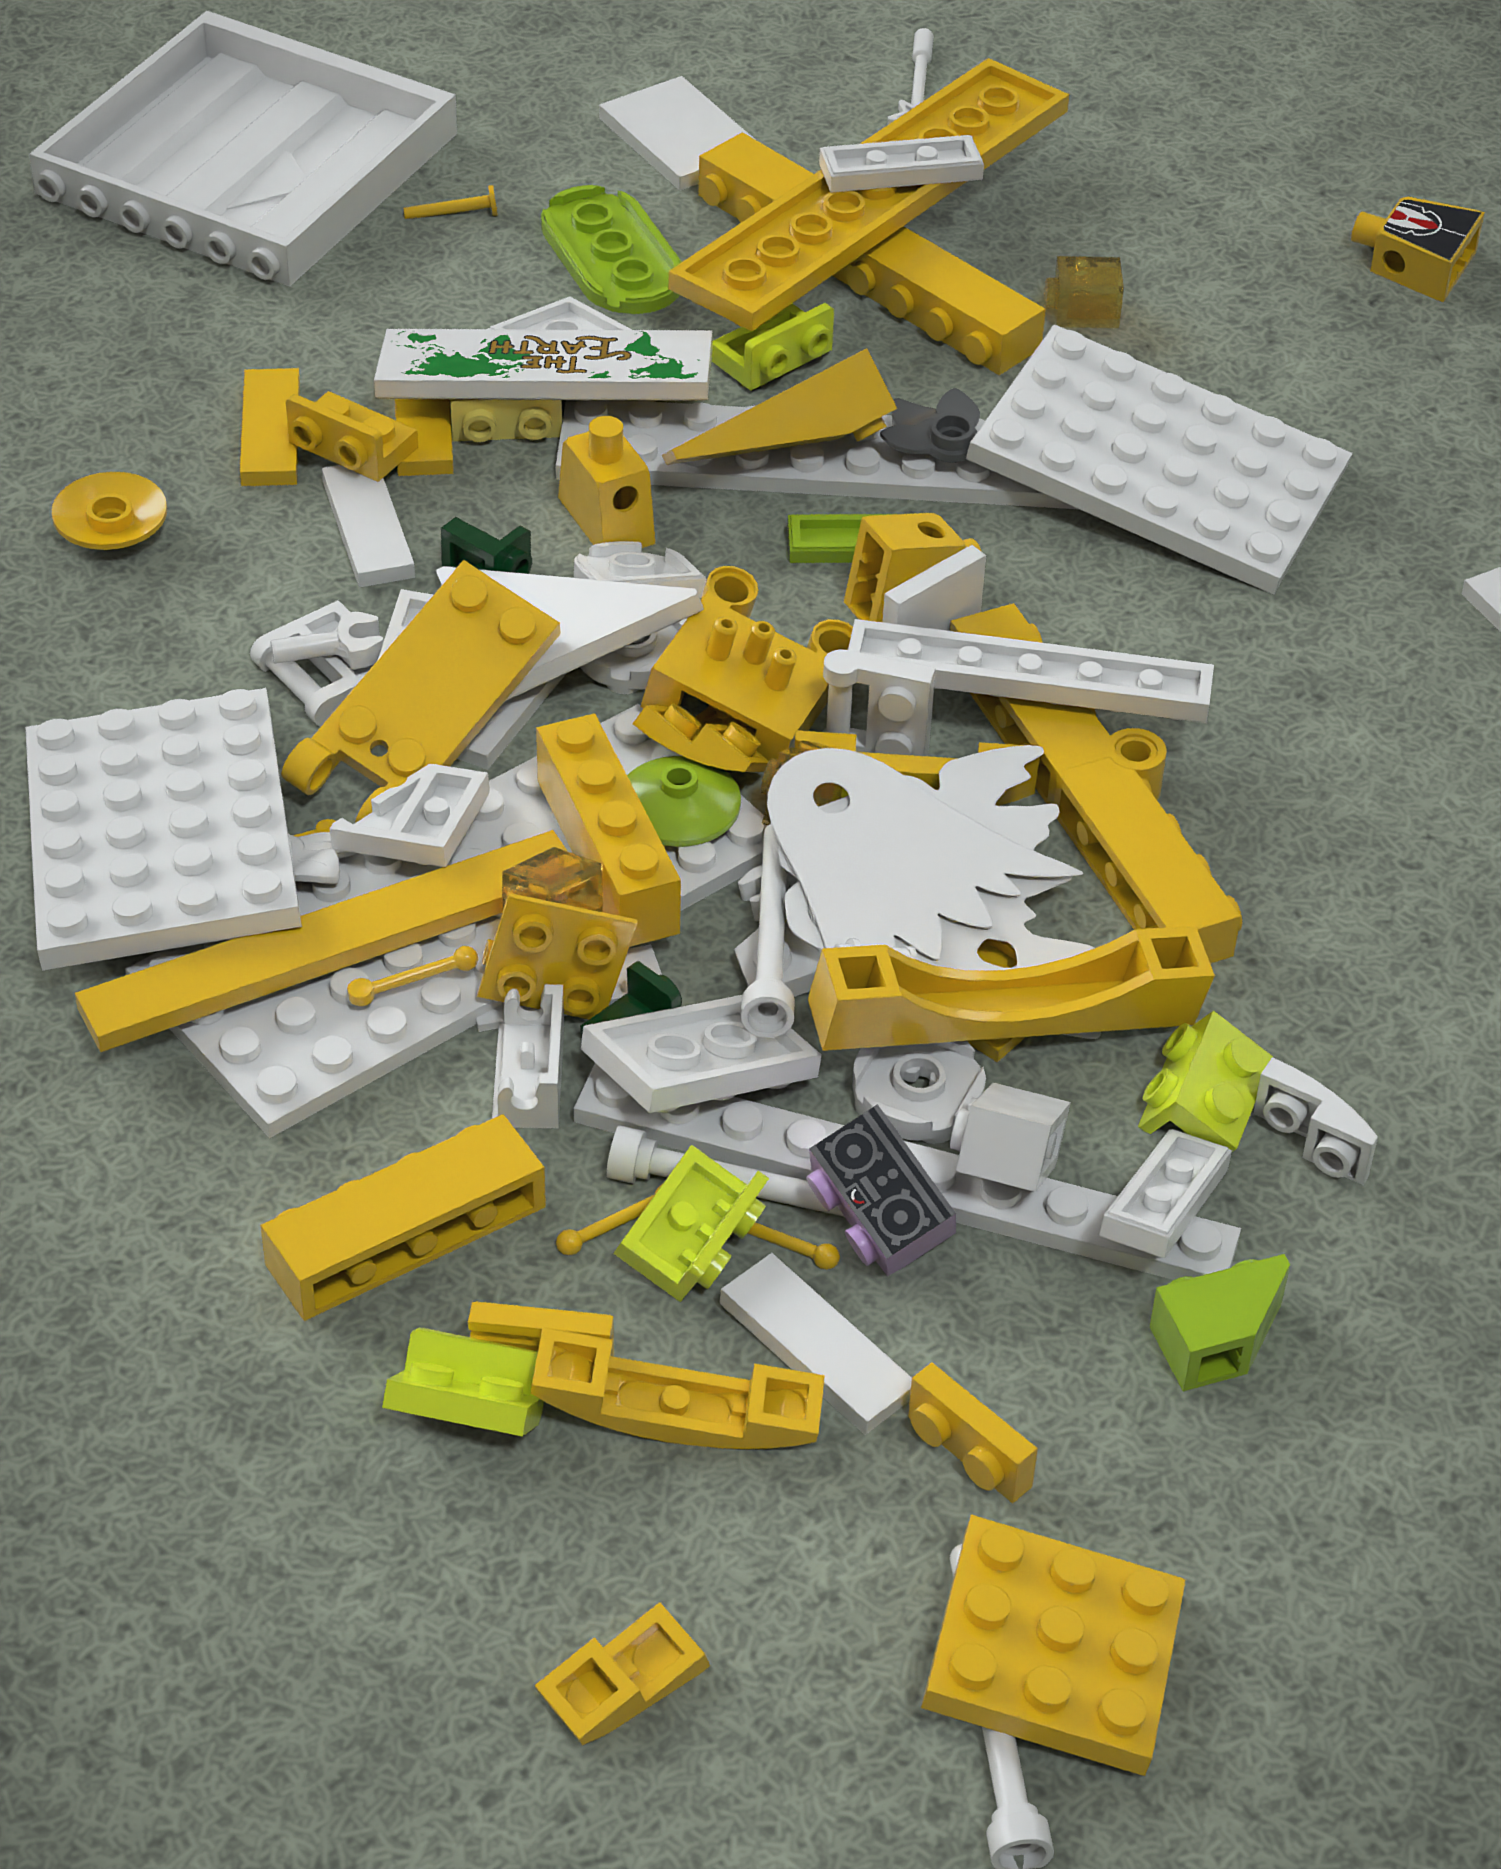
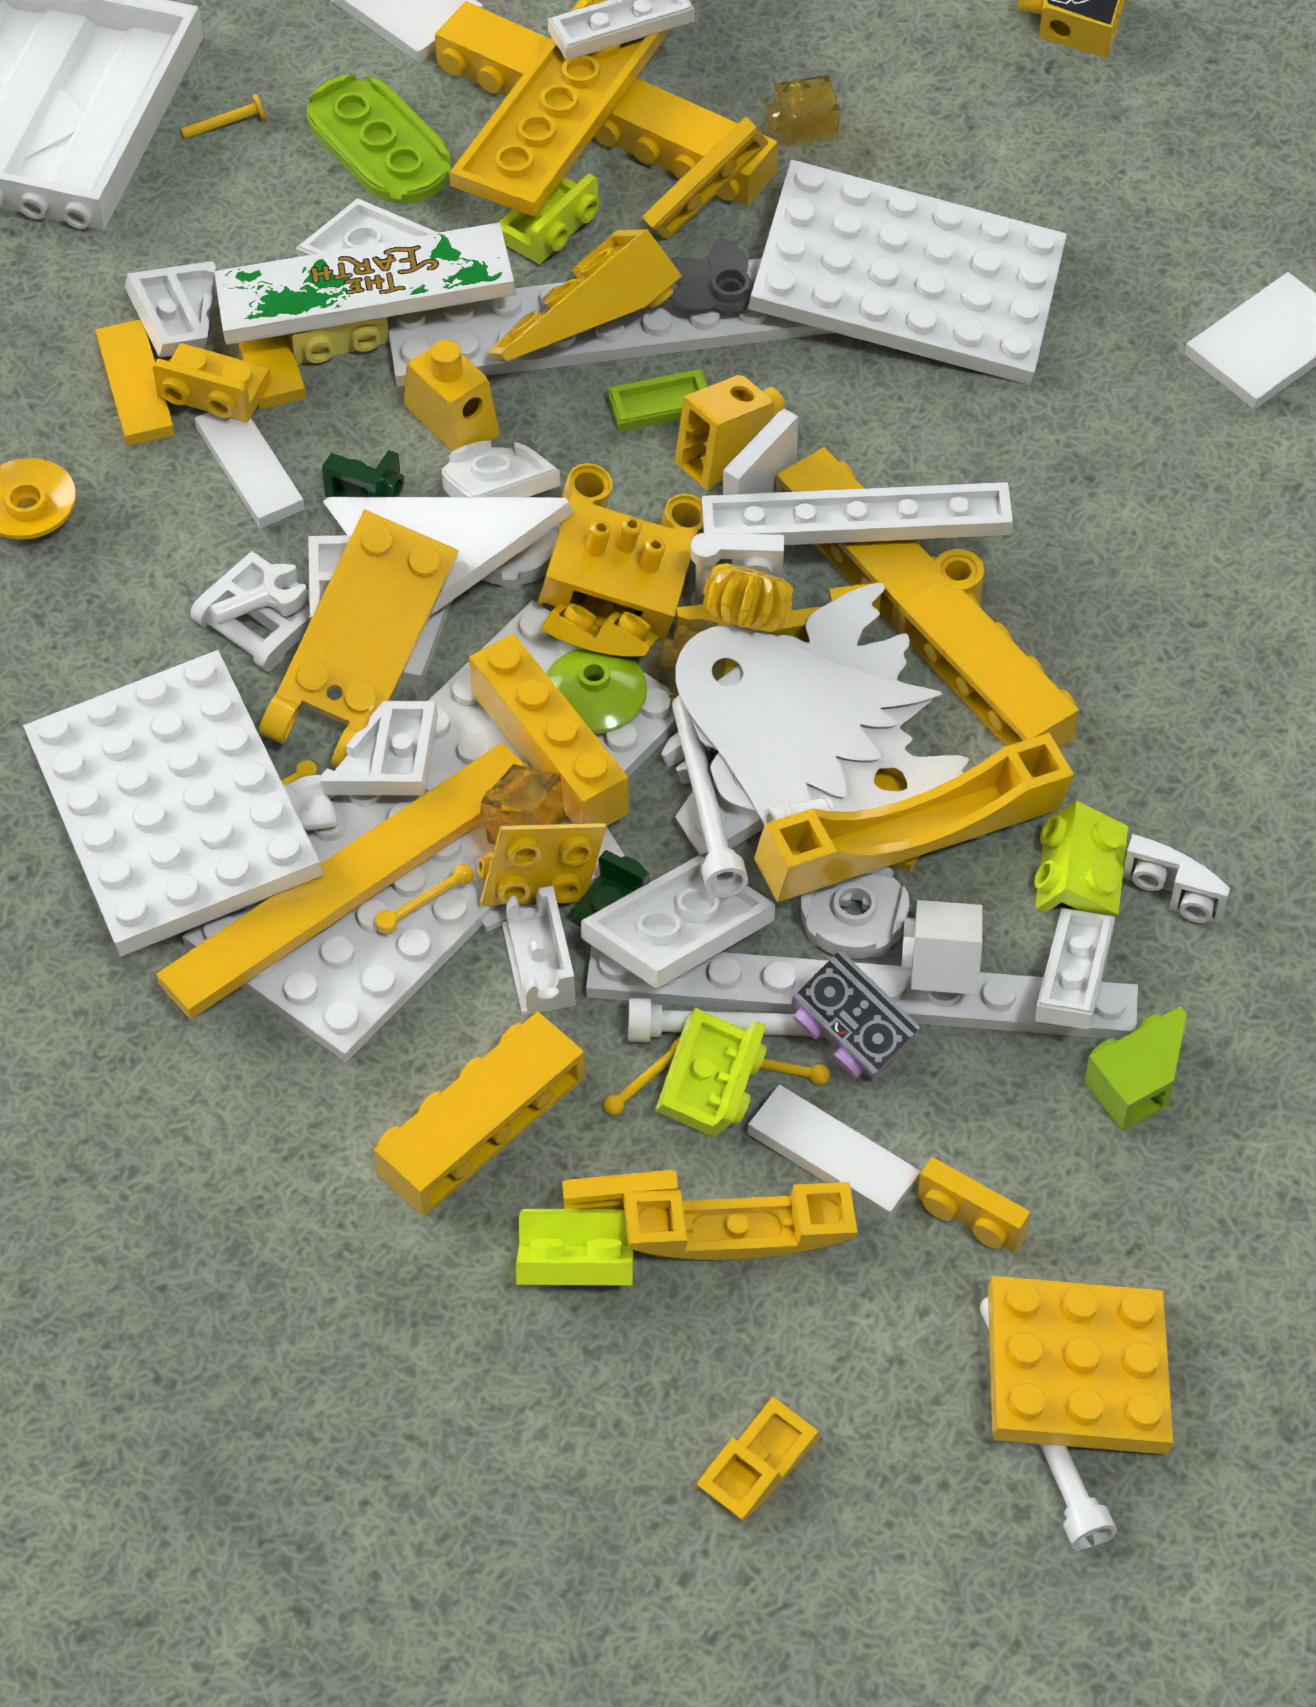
camera: 10 degrees left, 10 degrees up
none -> white wing [124,261,216,358]
none -> yellow tile [642,116,769,240]
none -> yellow gear [702,563,794,633]

